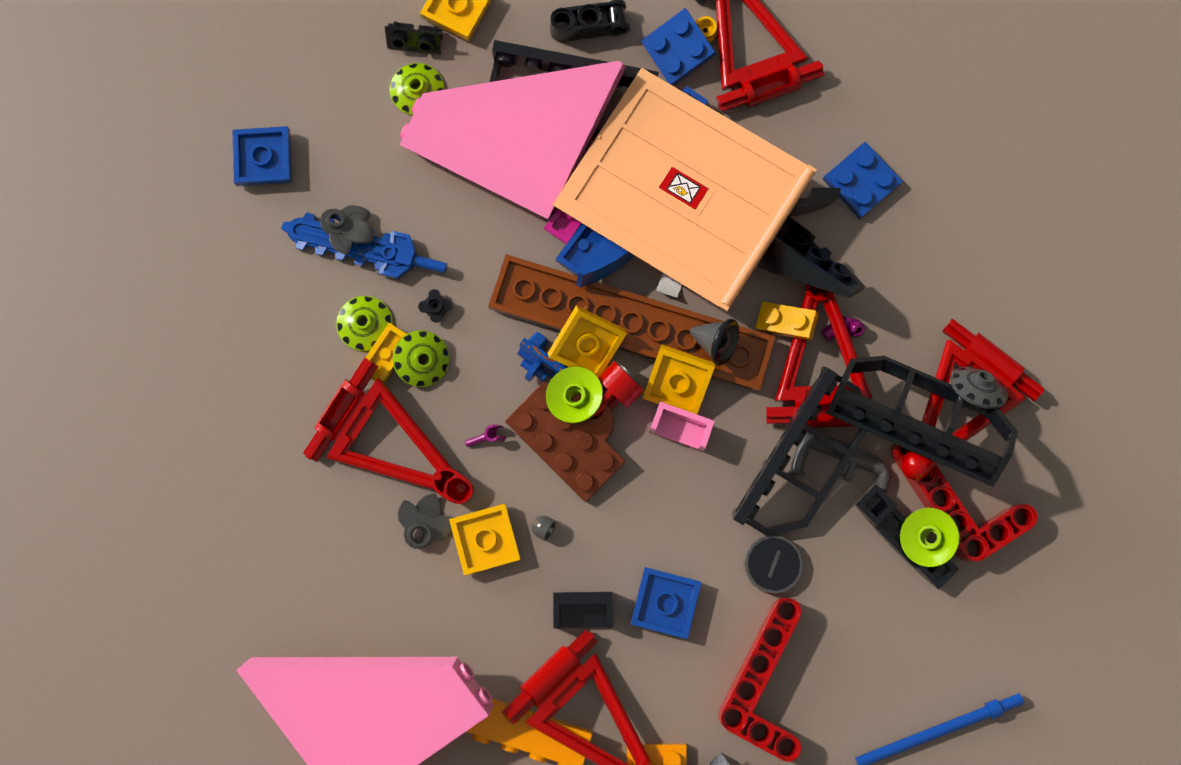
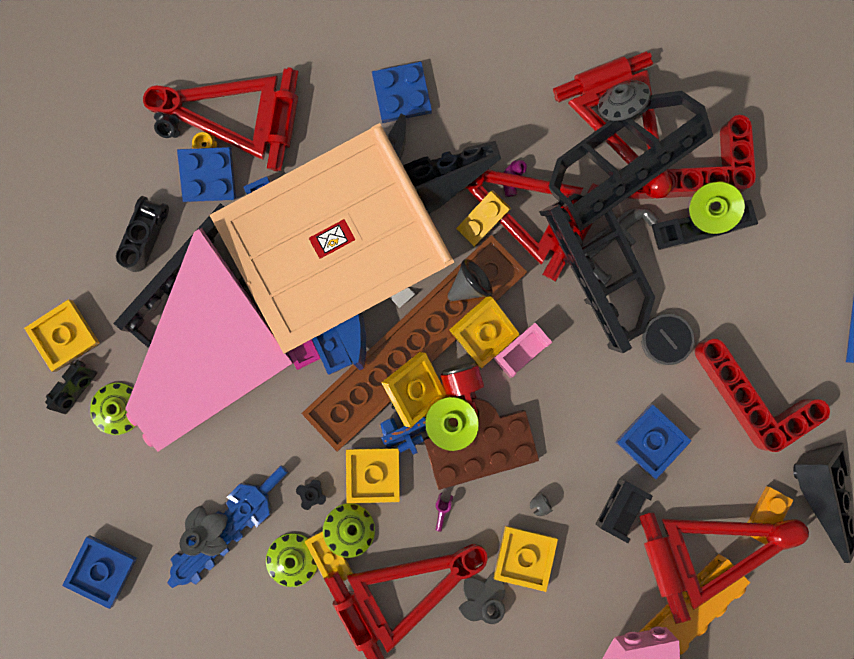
camera: 65 degrees left, 5 degrees up
none -> yellow plate [346,448,400,503]

